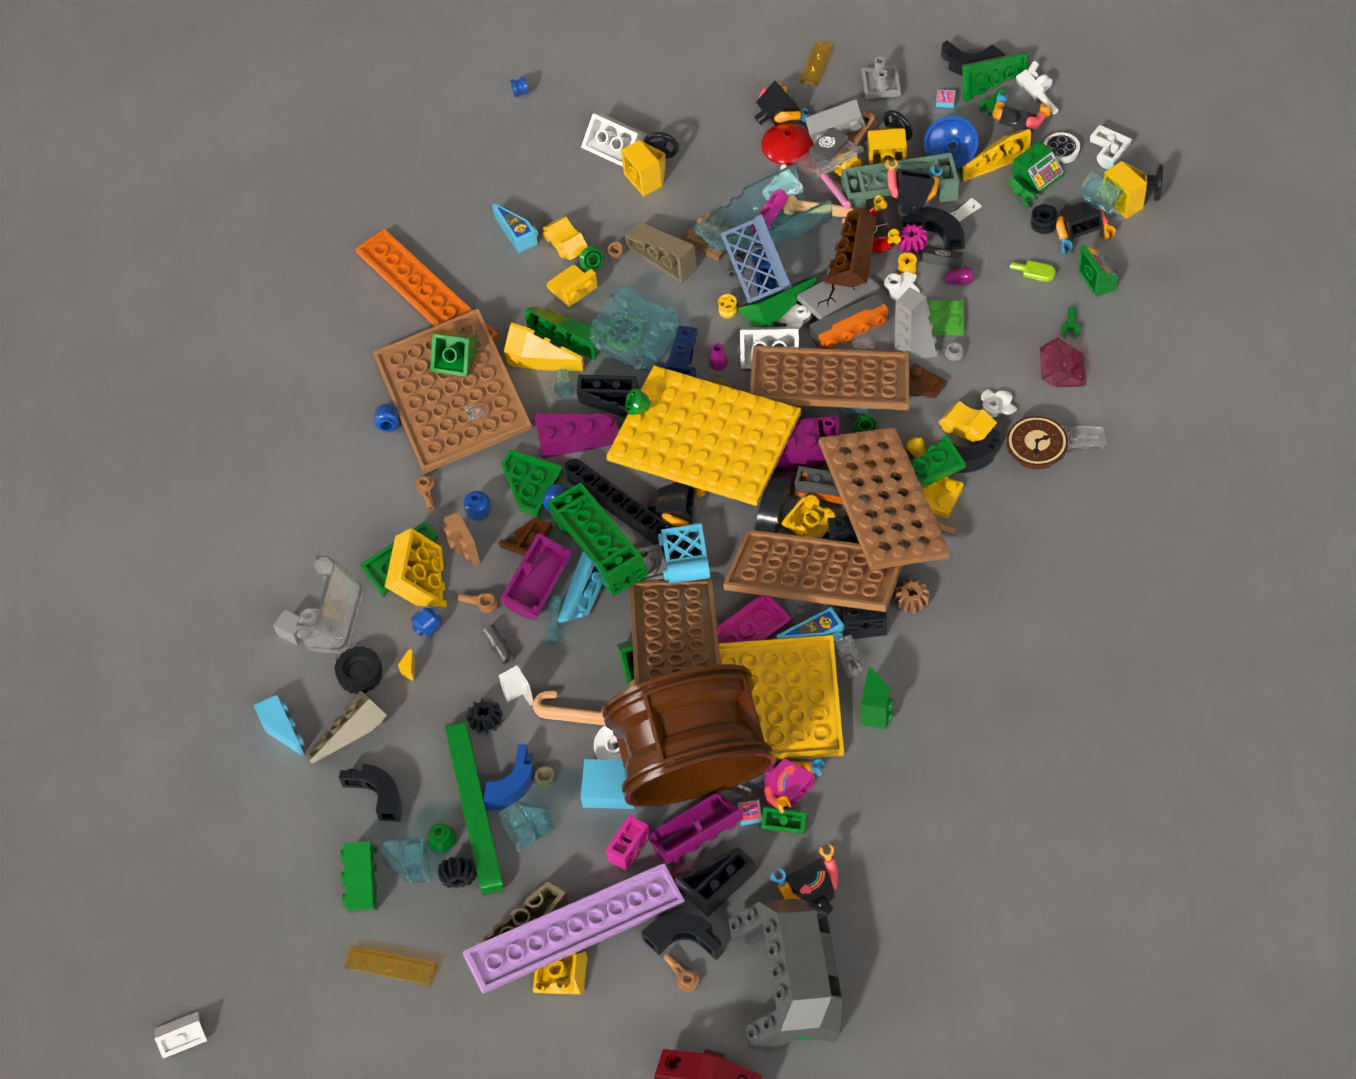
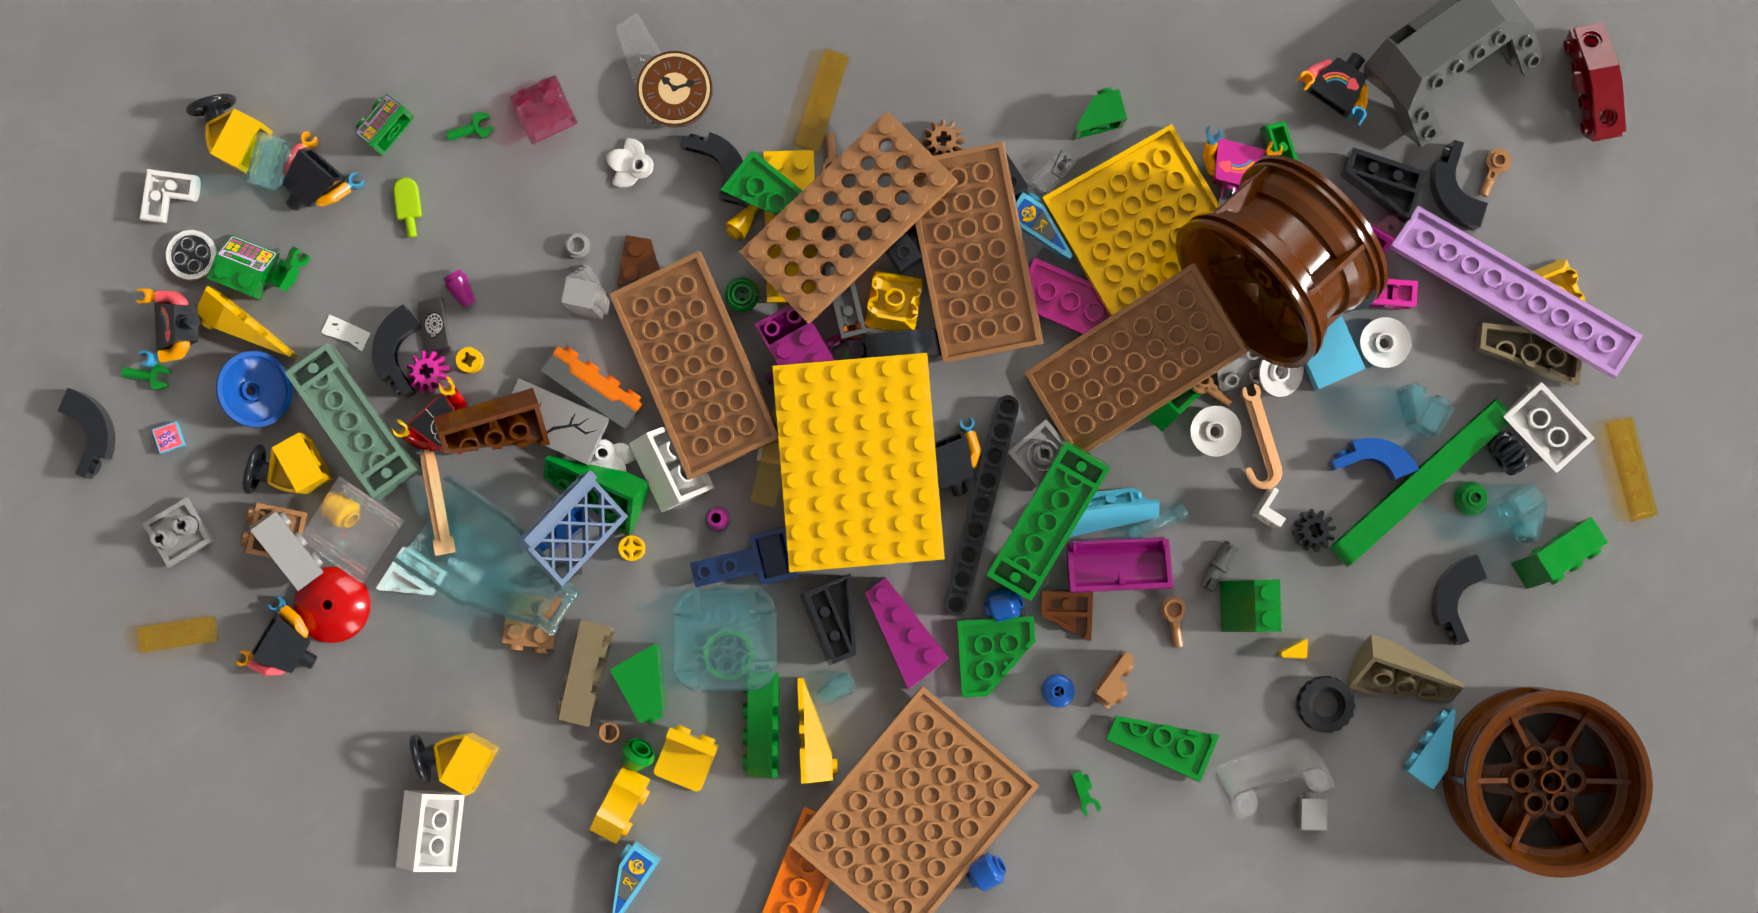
camera: 125 degrees left, 30 degrees up
yellow wedge [385,528,447,607] -> none
blue head [411,606,442,636] -> none
medium nougat plate [415,476,435,511] -> none
green slope [430,329,477,377] -> none
clear tile [462,404,487,422] -> none
dark tan tile [534,766,556,789] -> none
green cone [625,388,651,415] -> none
medium azure piece [658,524,710,584] -> none
dark pink beam [750,189,788,234] -> none
dark grey slope [809,128,848,161] -> none
bright pink bar [820,172,851,209] -> none
clear plate [851,337,875,351] -> none
white plate [884,272,920,302] -> none
black torso [885,159,943,215] -> none
bright green plate [927,300,964,335] -> none
yellow brick [938,401,997,442] -> none
green wing [962,52,1027,102] -> none
white piece [1016,61,1059,115] -> none
black wheel [1031,204,1058,234] -> none
none -> green slope [609,643,667,725]
none -> clear yellow tile [795,48,849,153]
none -> green plate [1070,770,1101,816]
none -> white dish [1190,406,1241,457]
none -> green slope [1220,579,1282,632]
none -> white dish [1360,317,1411,368]
none -> reddish brown wheel [1442,687,1653,878]
none -> white slope [1503,382,1595,473]

